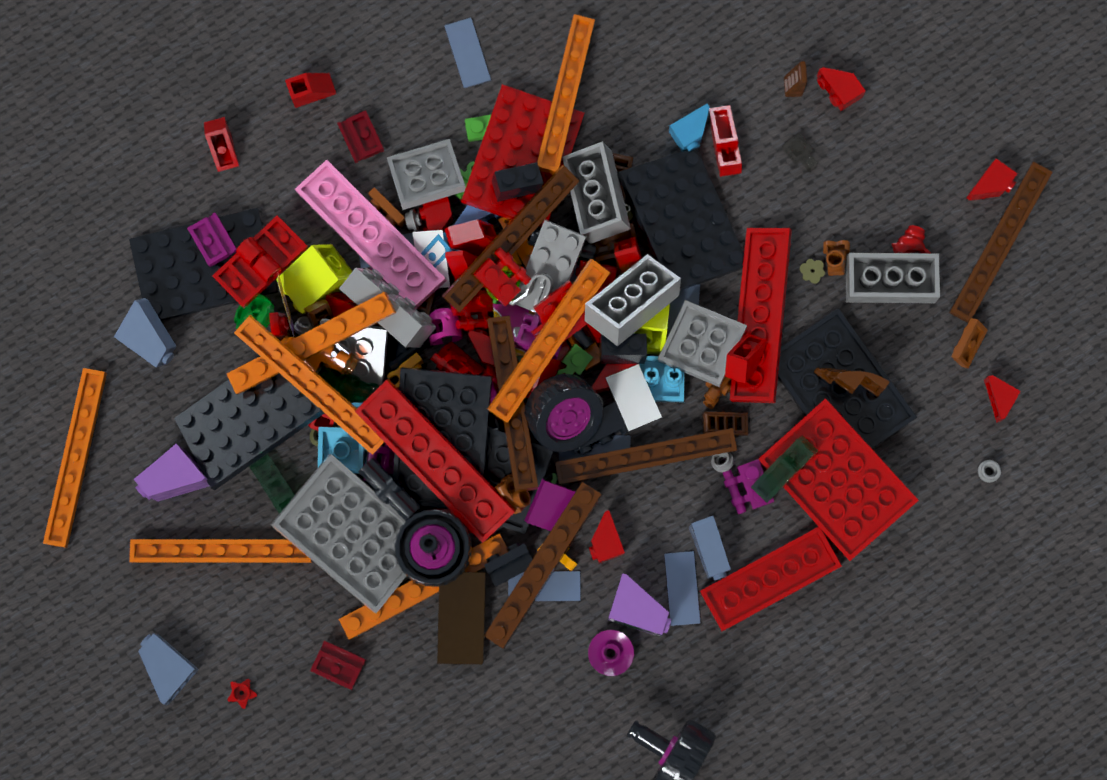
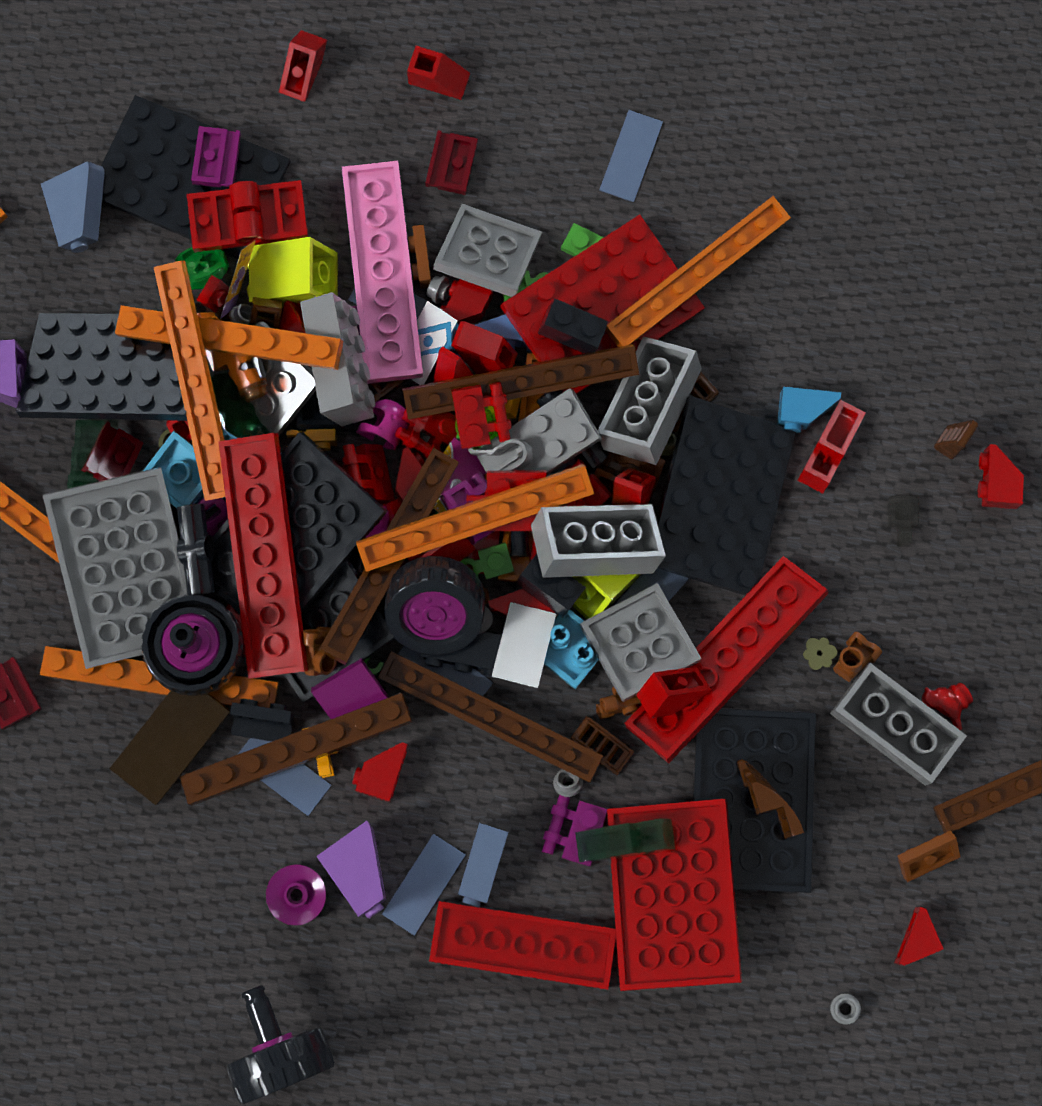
camera: 30 degrees right, 0 degrees up
none -> dark red plate [81,421,144,481]

